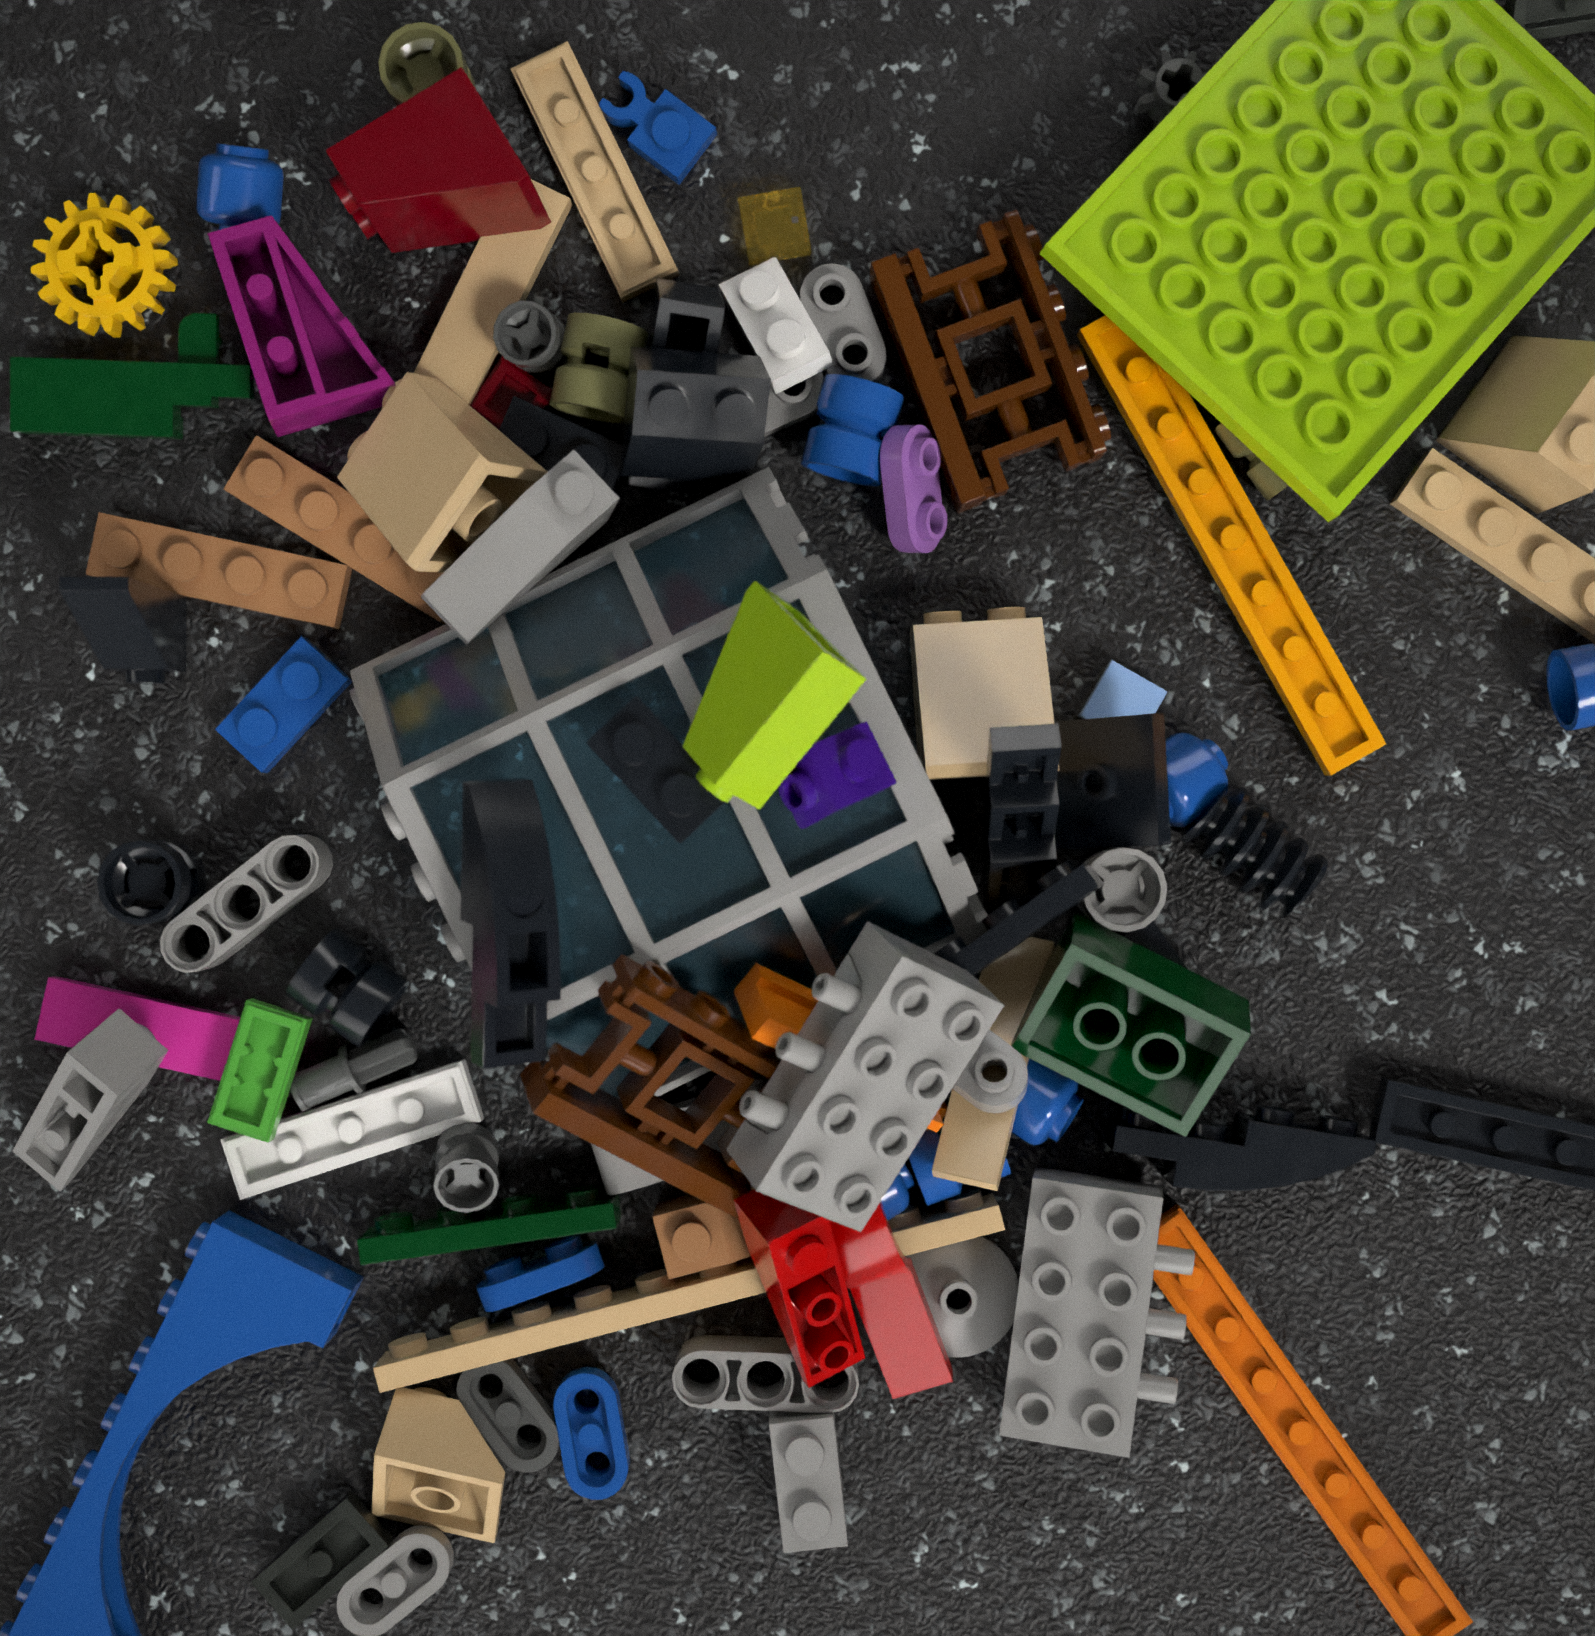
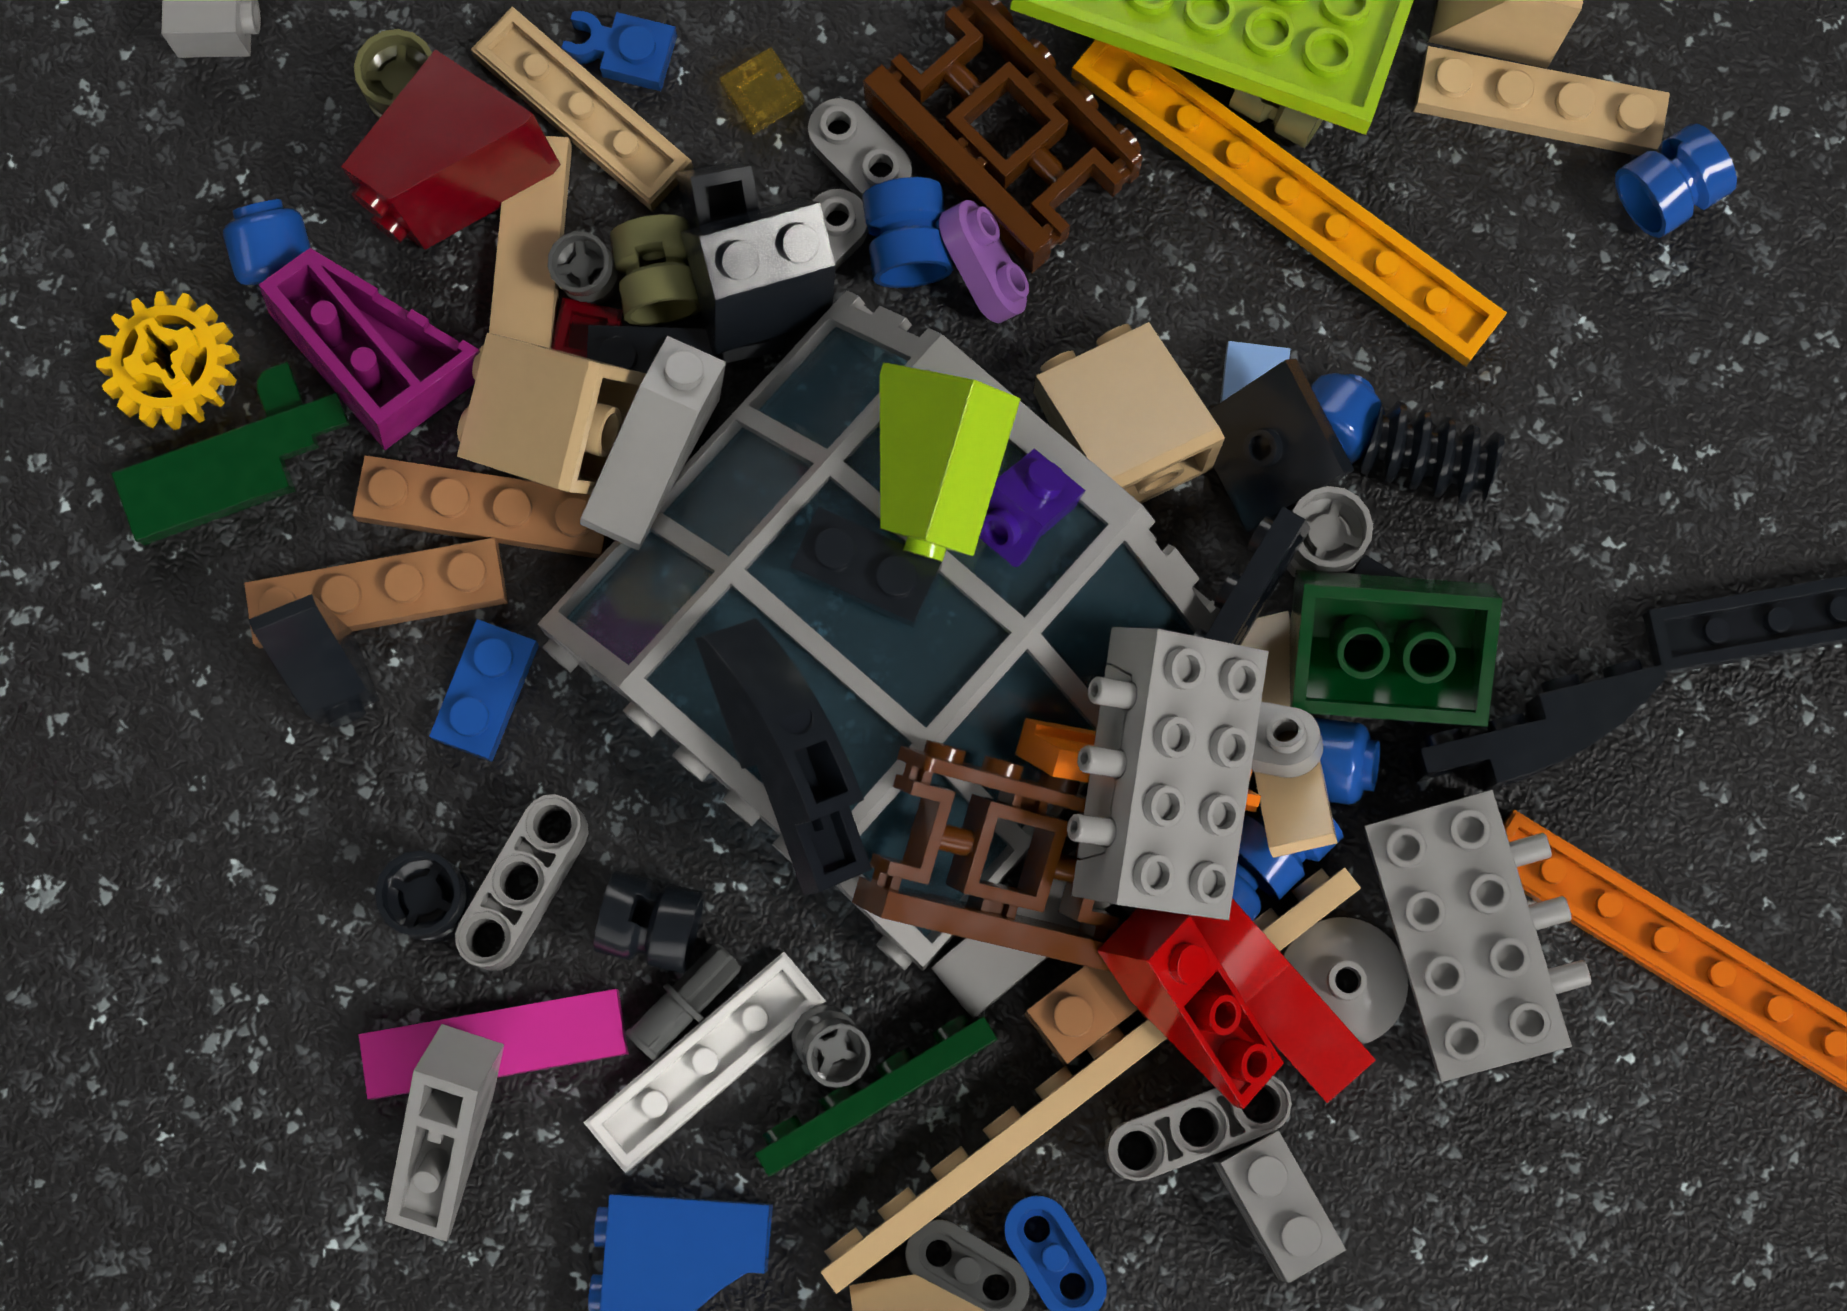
camera: 20 degrees left, 10 degrees down
bright green plate [207,998,313,1143] -> none
blue plate [476,1234,605,1312] -> none
white plate [719,257,833,394] -> none
black slope [983,723,1062,915] -> none

